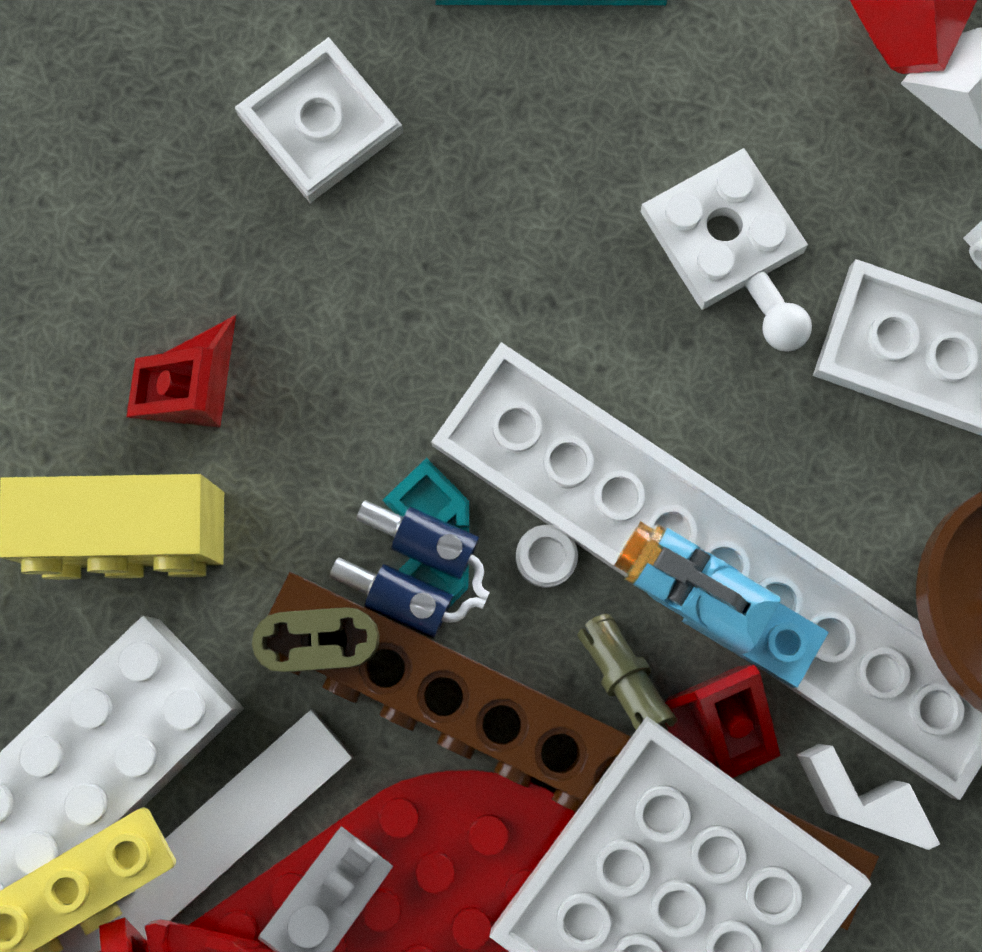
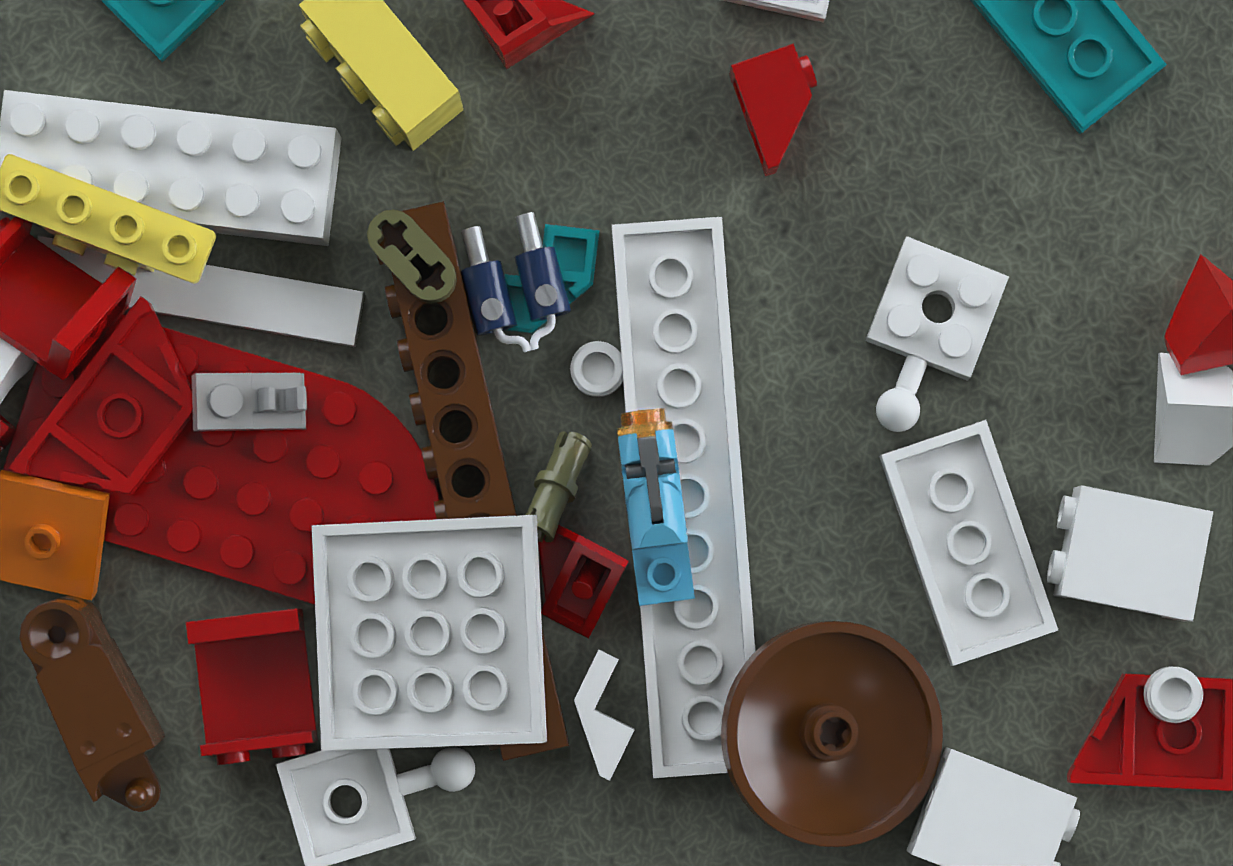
camera: 50 degrees right, 5 degrees up
none -> red slope [729,43,817,177]

